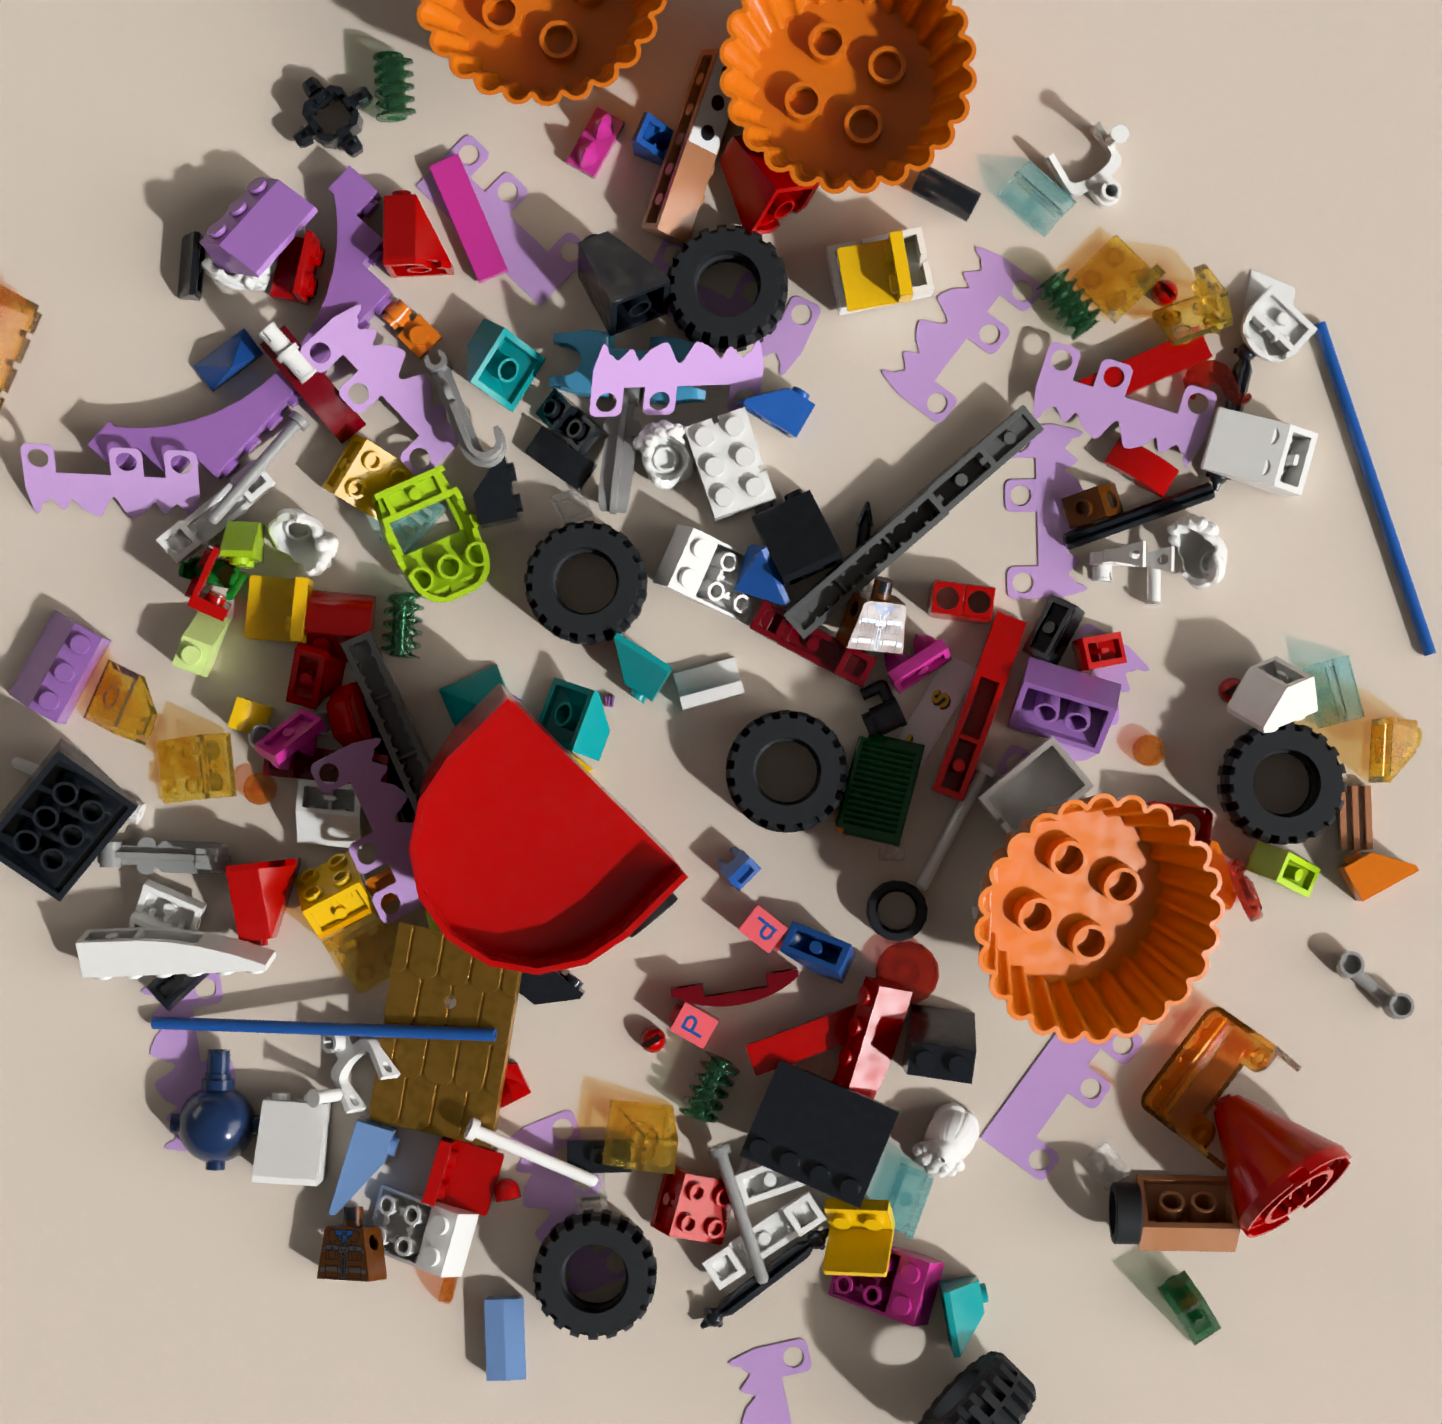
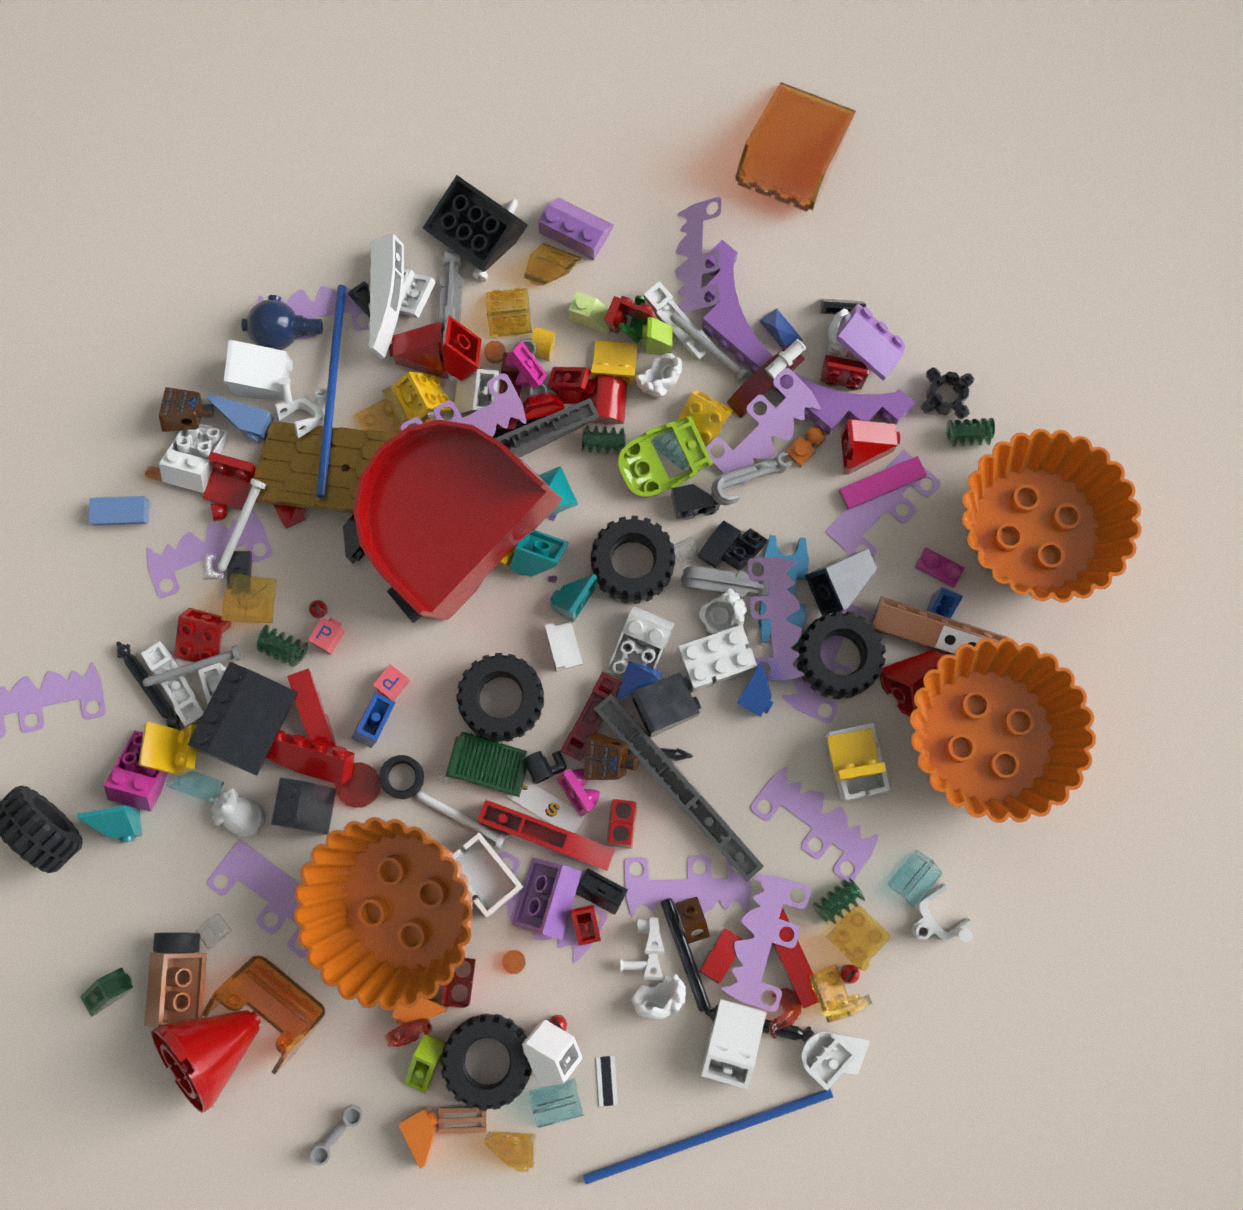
camera: 80 degrees right, 10 degrees down
teal slope [467,318,546,412] -> none
black tyre [533,1209,657,1340] -> none
dark red slope [670,968,799,1007] -> none
blue tile [717,847,762,891] -> none
black pin [911,166,982,222] -> none
none -> red slope [442,315,482,381]
none -> sticker [596,1056,618,1107]

